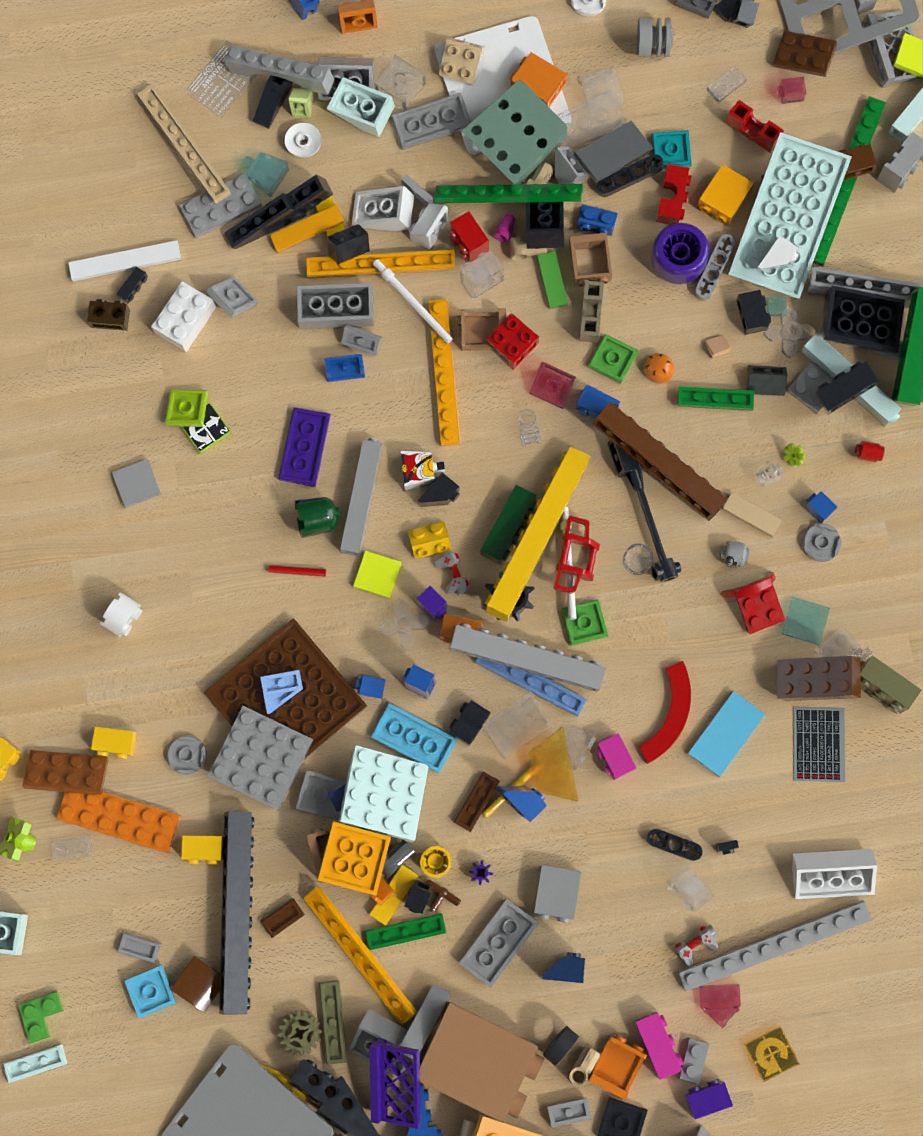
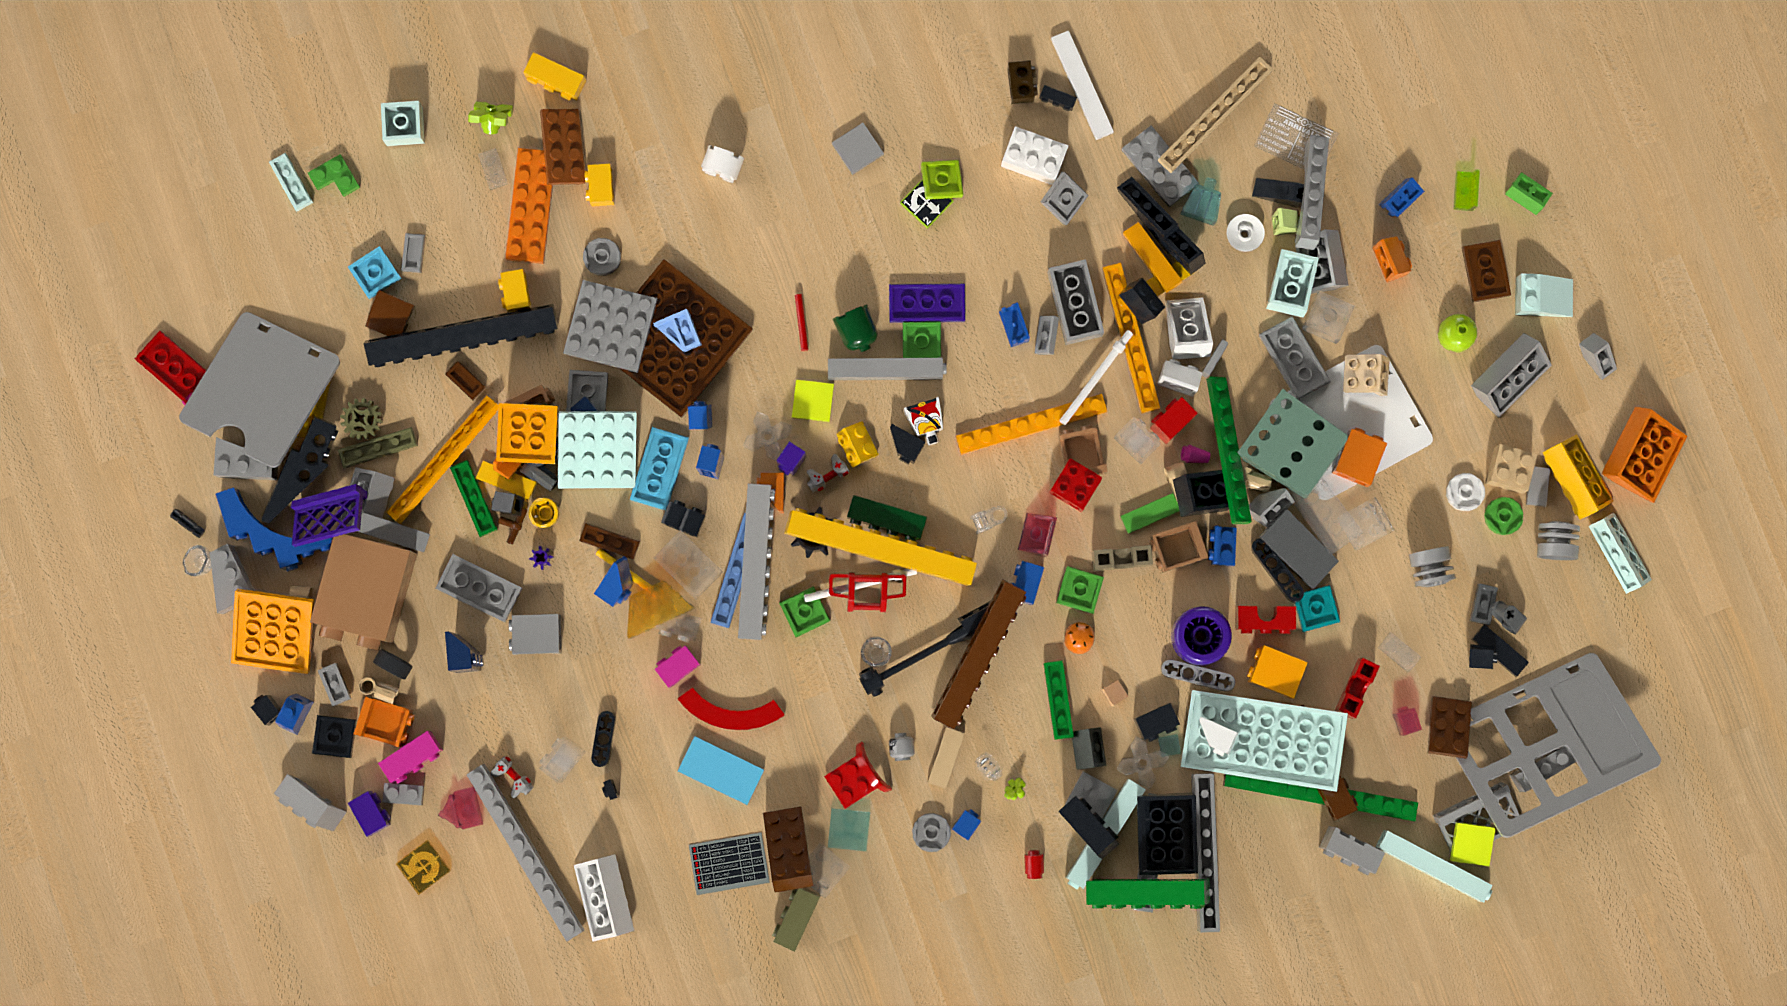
camera: 70 degrees right, 5 degrees up
none -> bright green tile [903,322,941,358]

